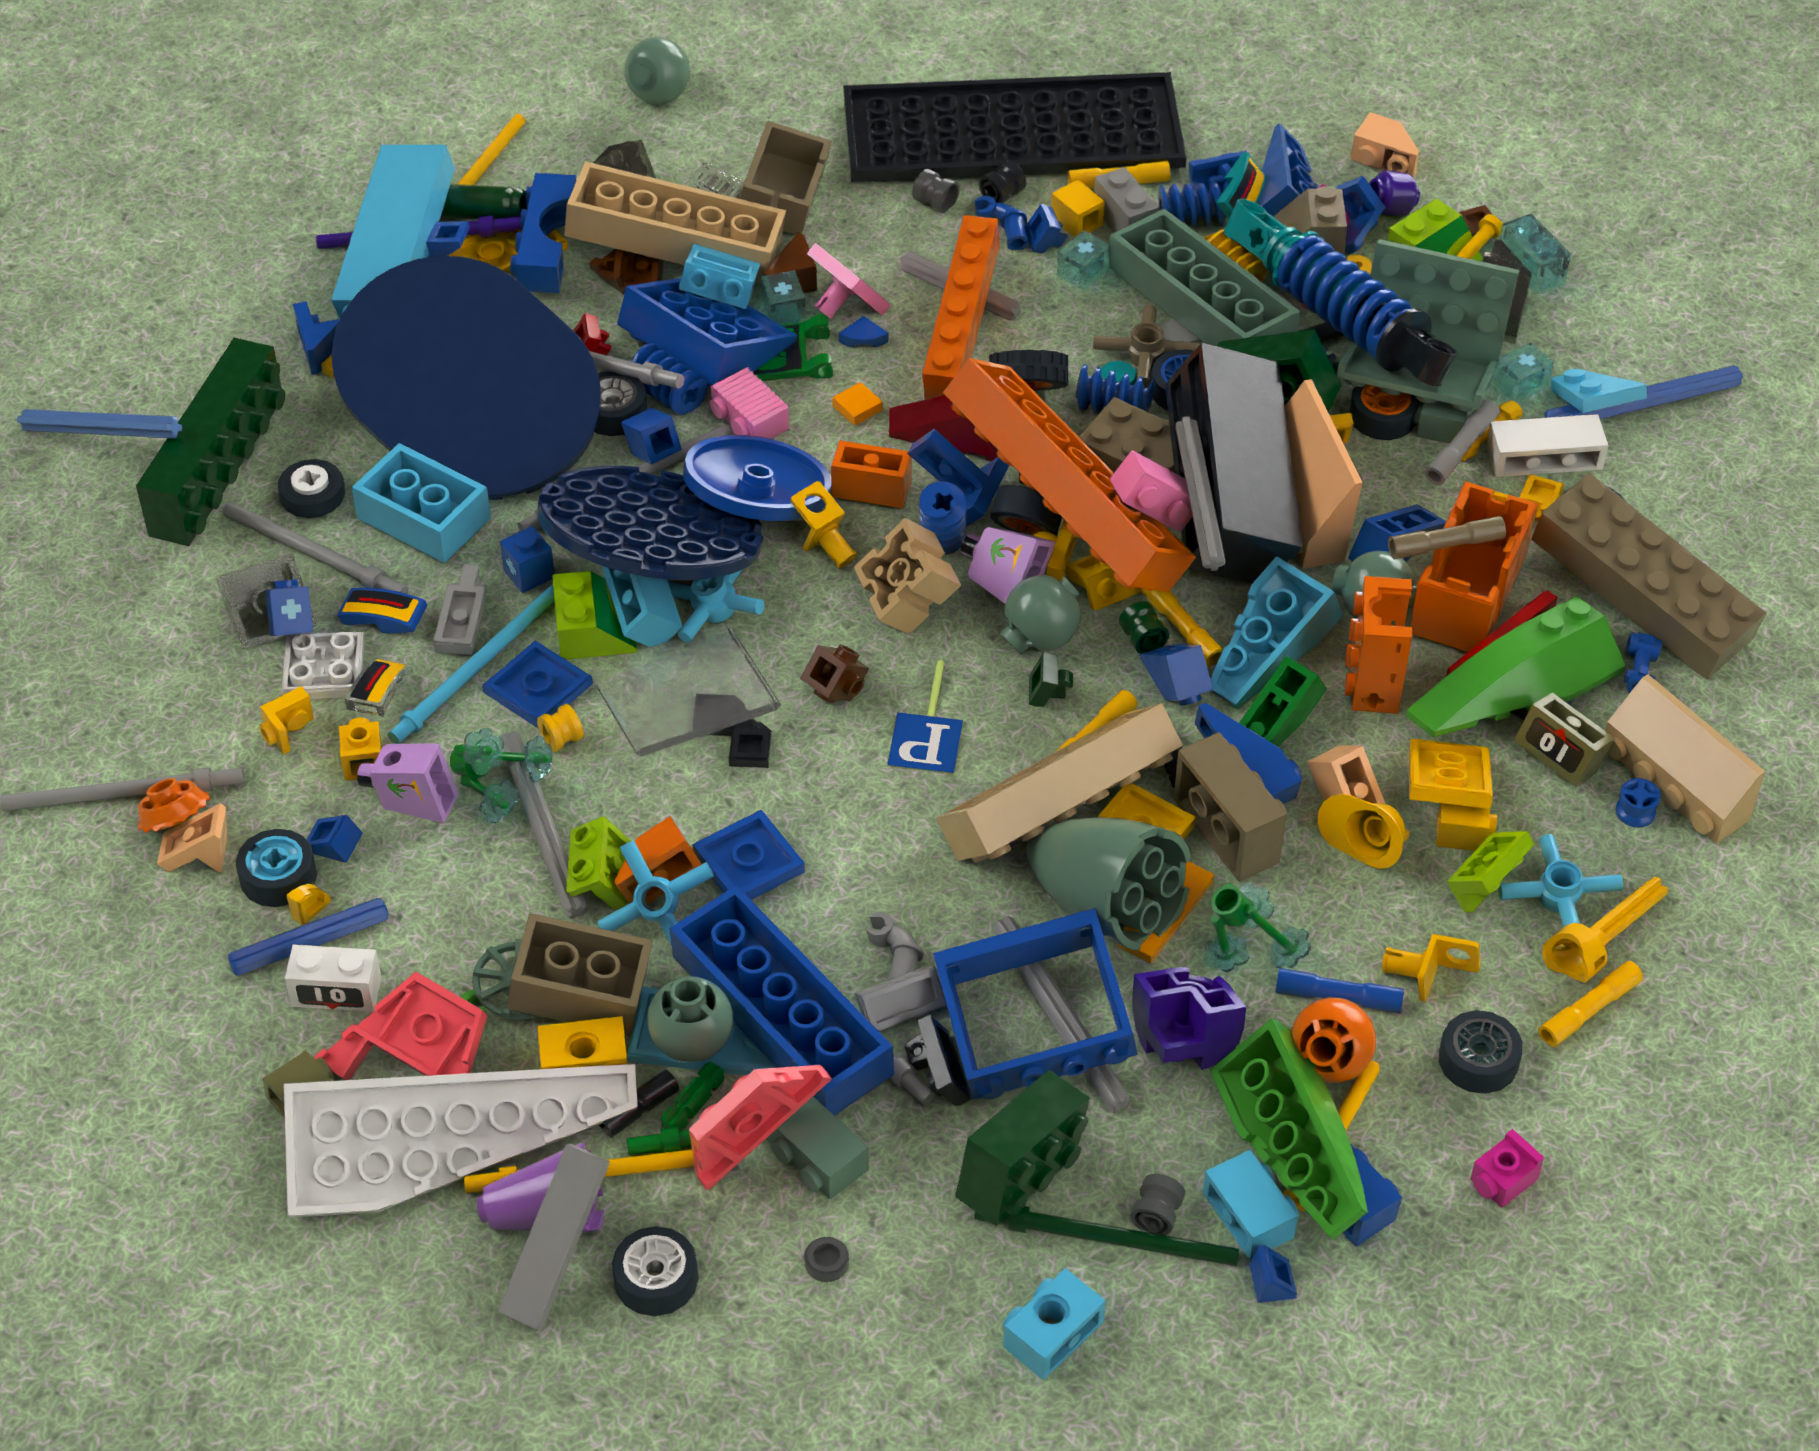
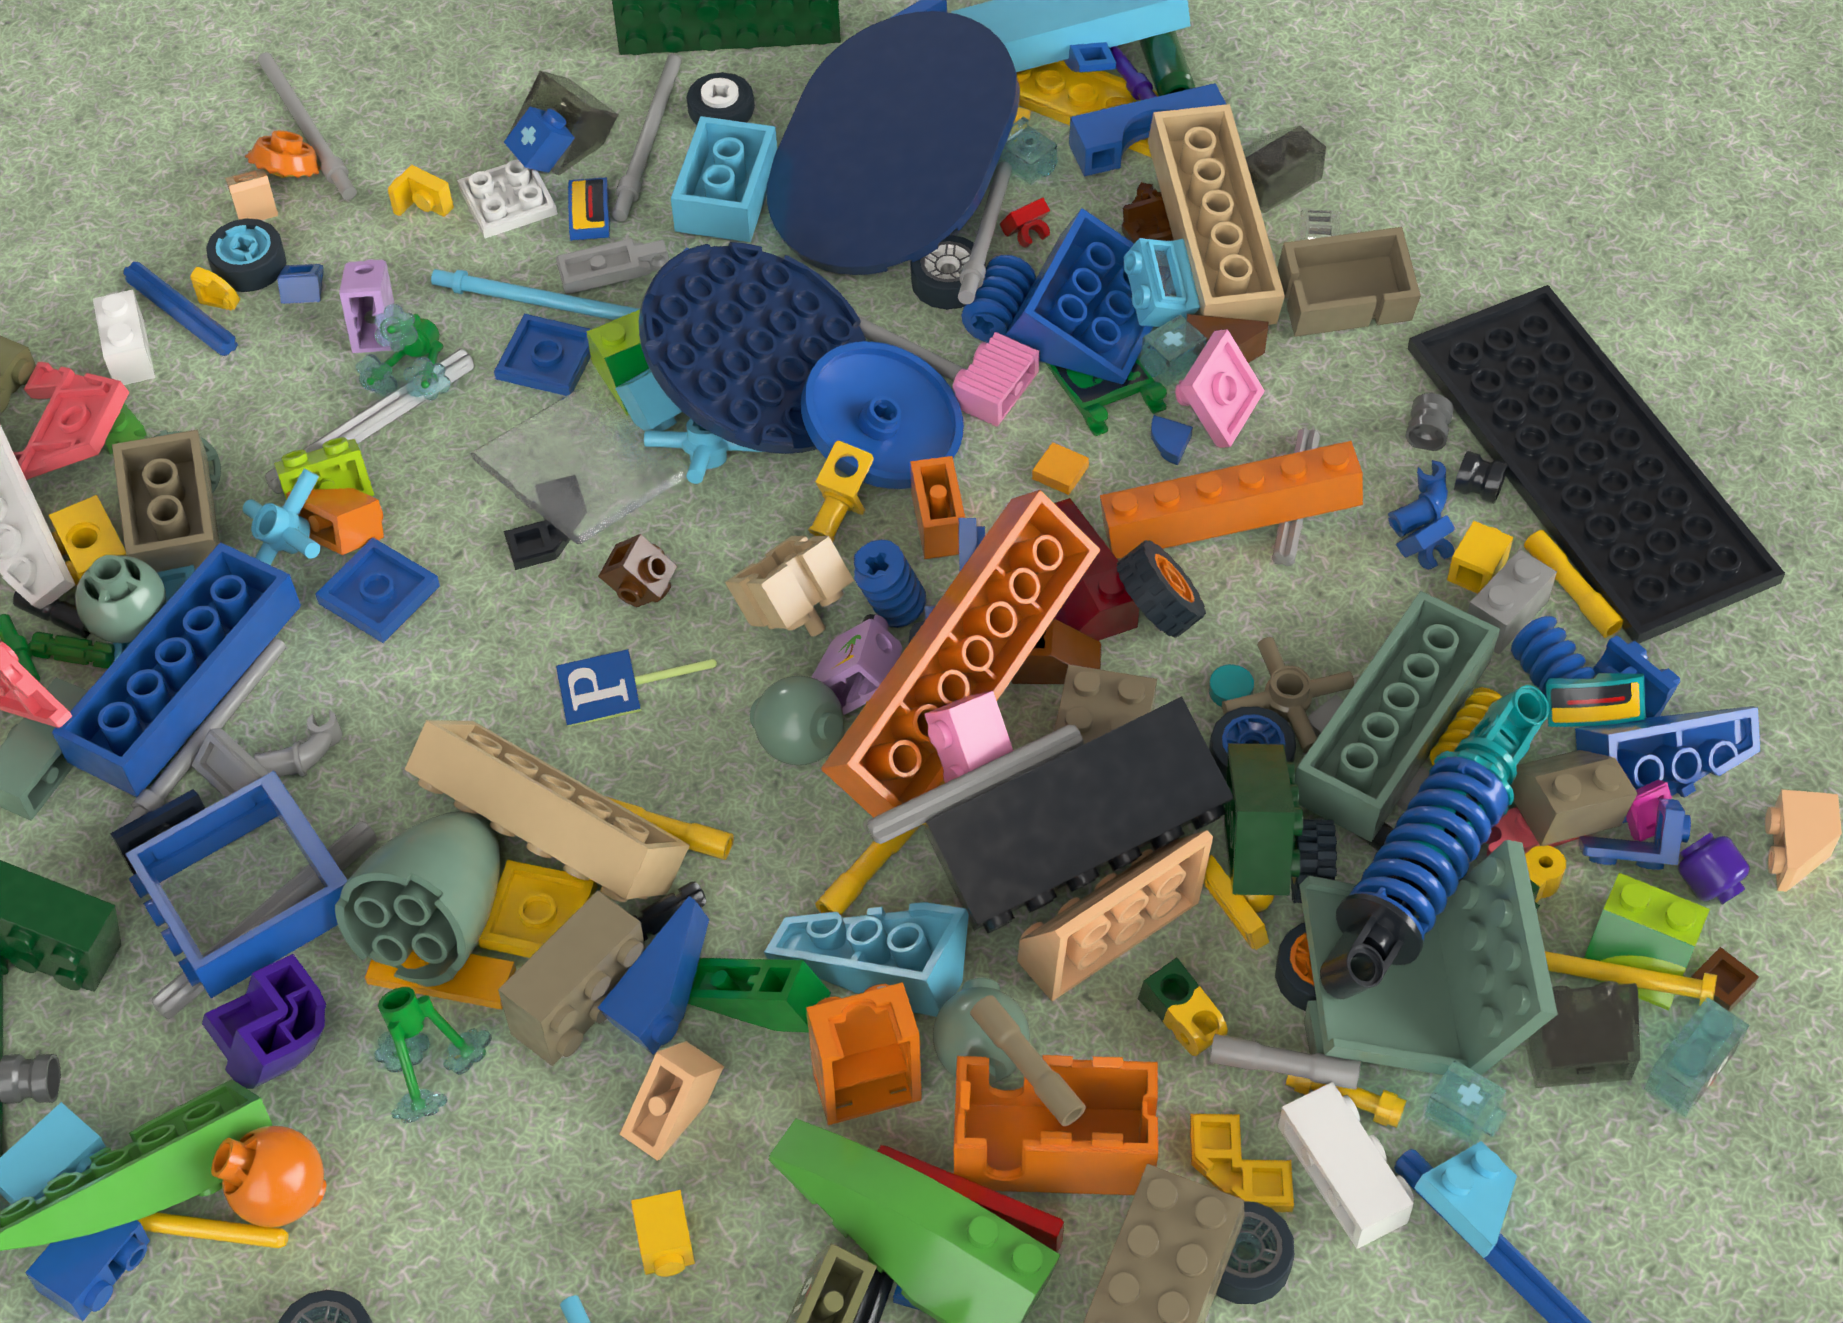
camera: 70 degrees right, 5 degrees up
yellow brick [339,717,382,781] -> none
slope [345,658,412,717] -> none
yellow piece [457,113,526,185] -> none
yellow wheel [537,704,584,752] -> none
blue brick [621,408,682,464] -> none
sand green brick [624,37,690,104] -> none
dark green tile [1029,652,1073,707] -> none
clear light blue brick [1057,230,1110,291] -> none
blue piece [1076,364,1155,414] -> none
dark green wheel [1119,601,1170,654] -> none
blue slope [1139,643,1213,706] -> none
blue piece [1275,968,1404,1013] -> none
yellow piece [1317,794,1410,869] -> none
blue slope [1348,504,1446,562] -> none
yellow bracket [1382,934,1481,1002] -> none
yellow tile [1409,738,1493,809] -> none
lime bracket [1447,831,1535,912] -> none
none -> leg [1138,957,1228,1056]

